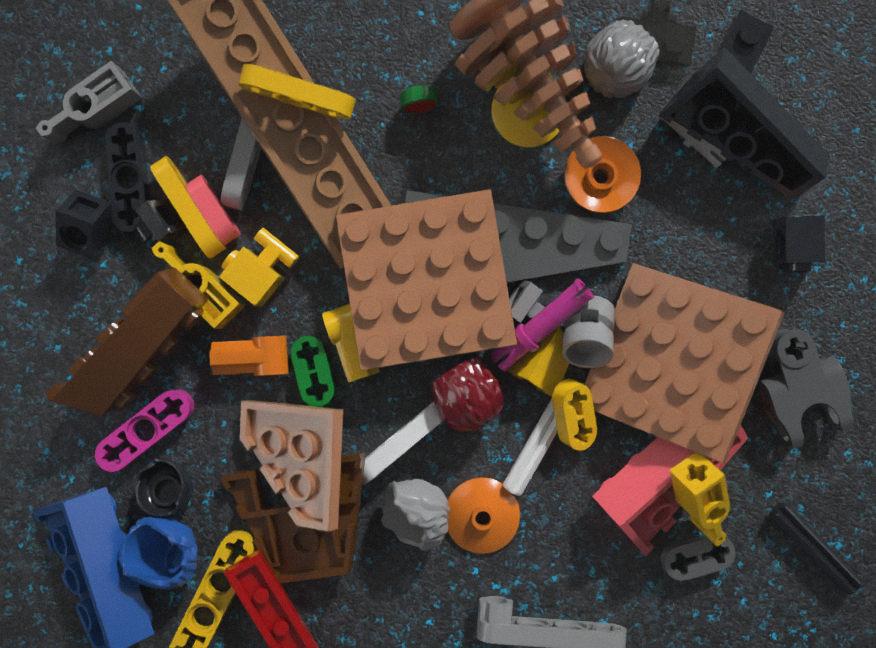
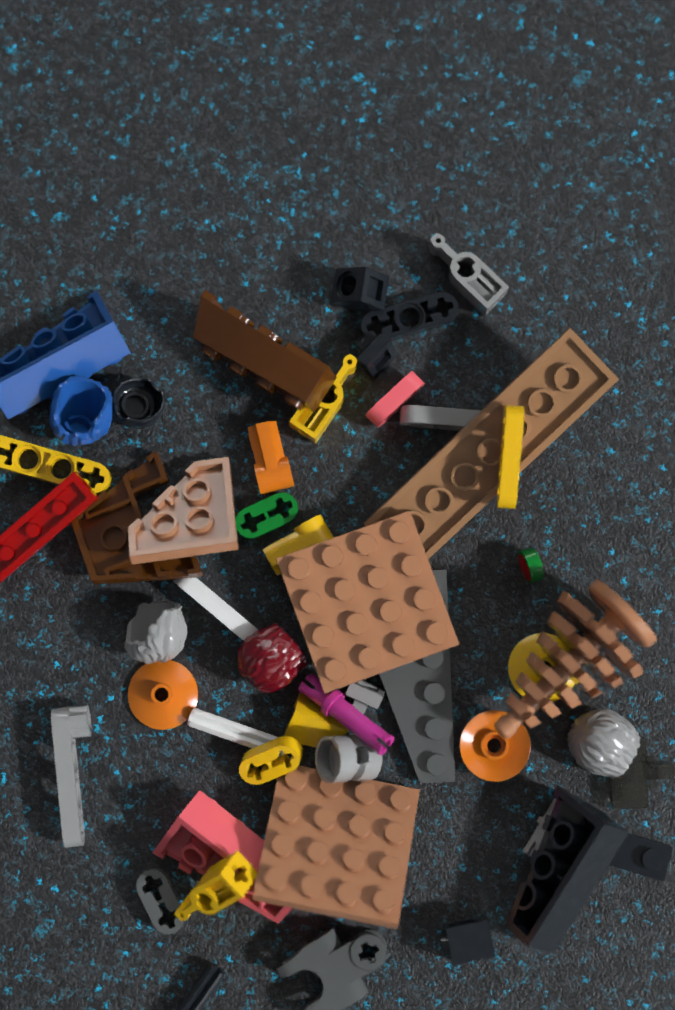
camera: 75 degrees right, 5 degrees down
dark pink beam [95,389,194,472] -> none
yellow beam [150,156,227,259] -> none
yellow brick [219,228,299,307] -> none

